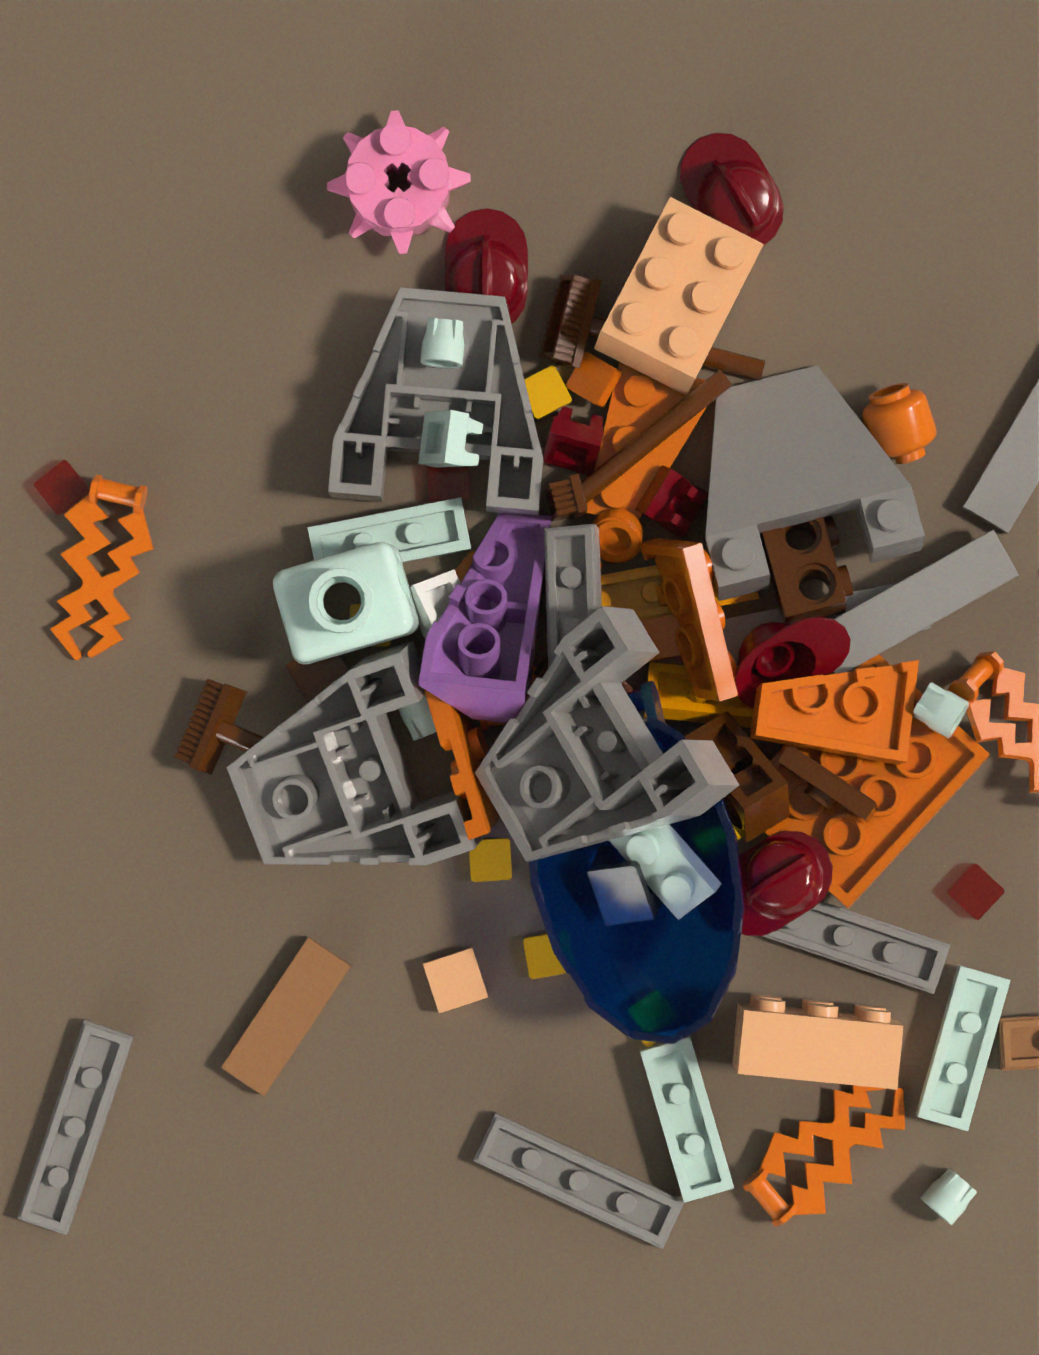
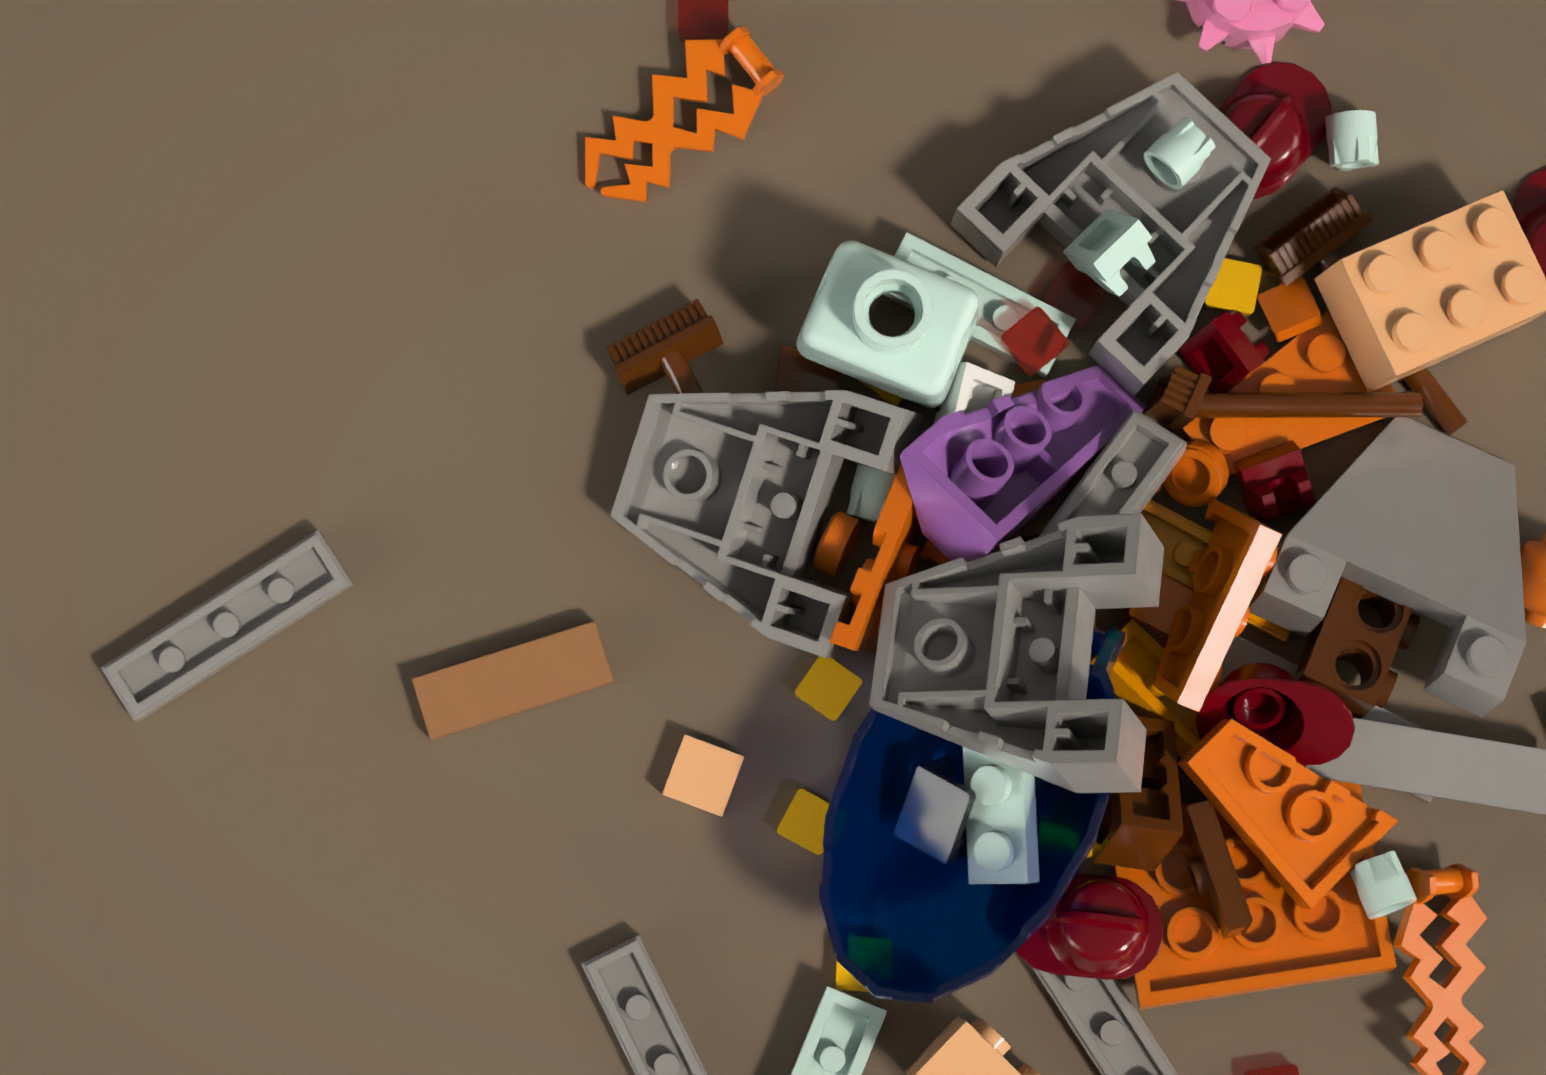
camera: 30 degrees right, 5 degrees down
none -> orange tile [813,511,862,578]
none -> clear red piece [1000,307,1069,377]
none -> light aqua hose [1325,110,1379,171]

